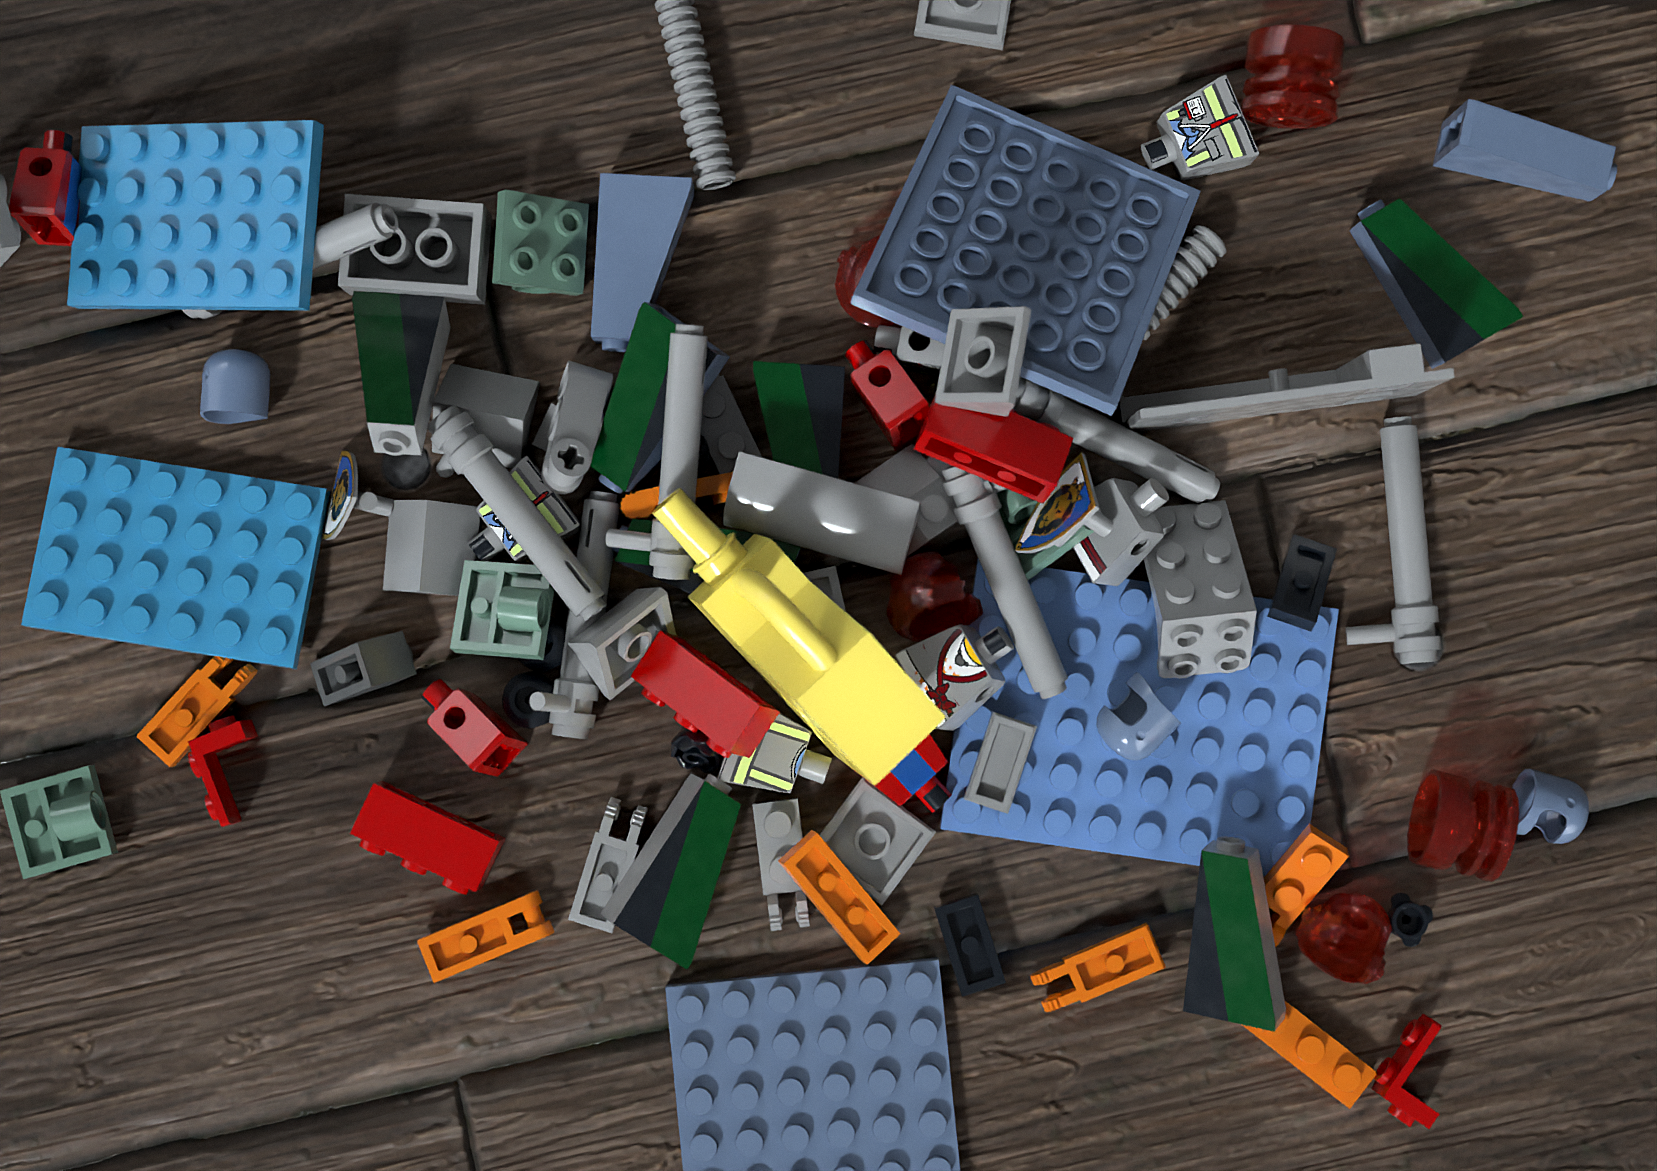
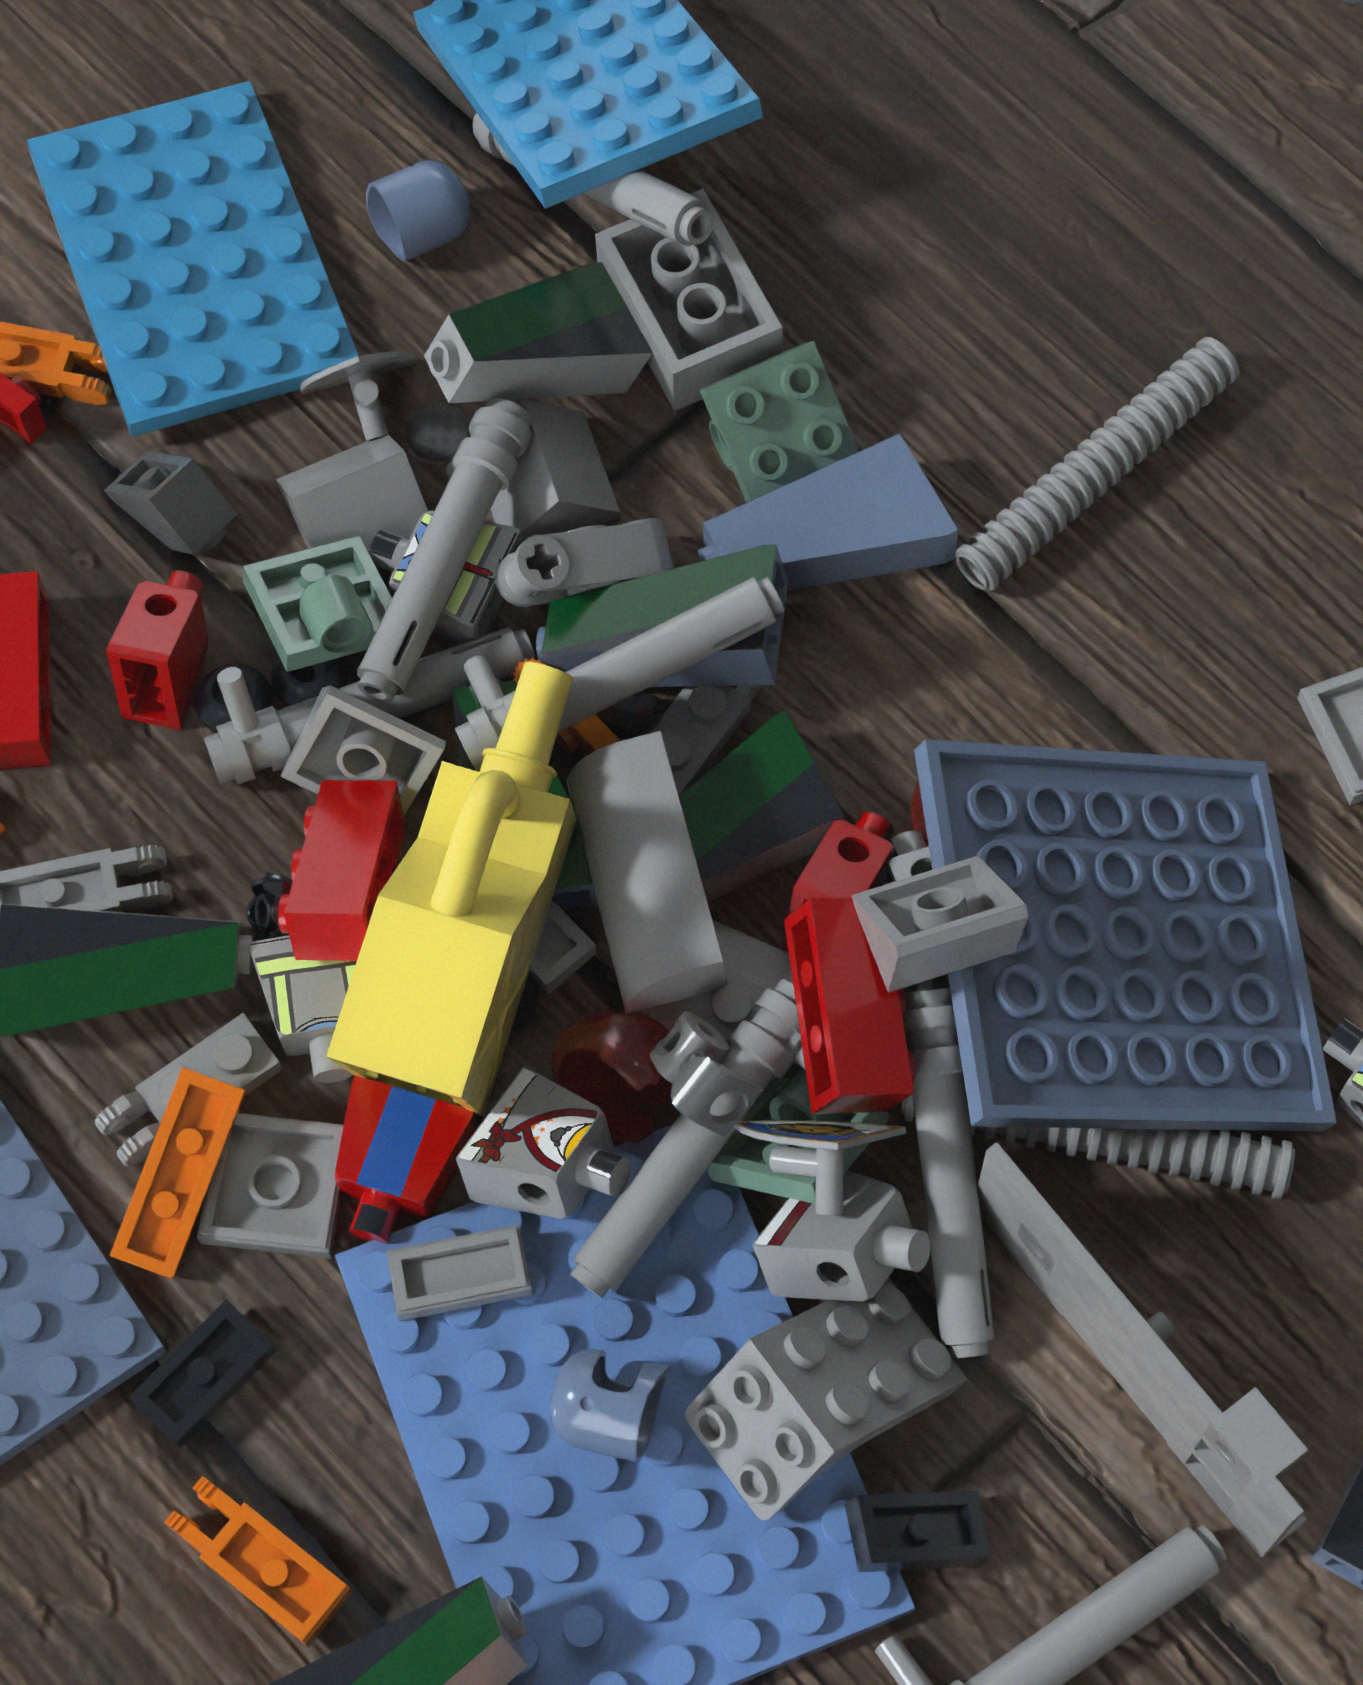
camera: 65 degrees right, 20 degrees down
none -> dark grey leg [650,1011,764,1137]

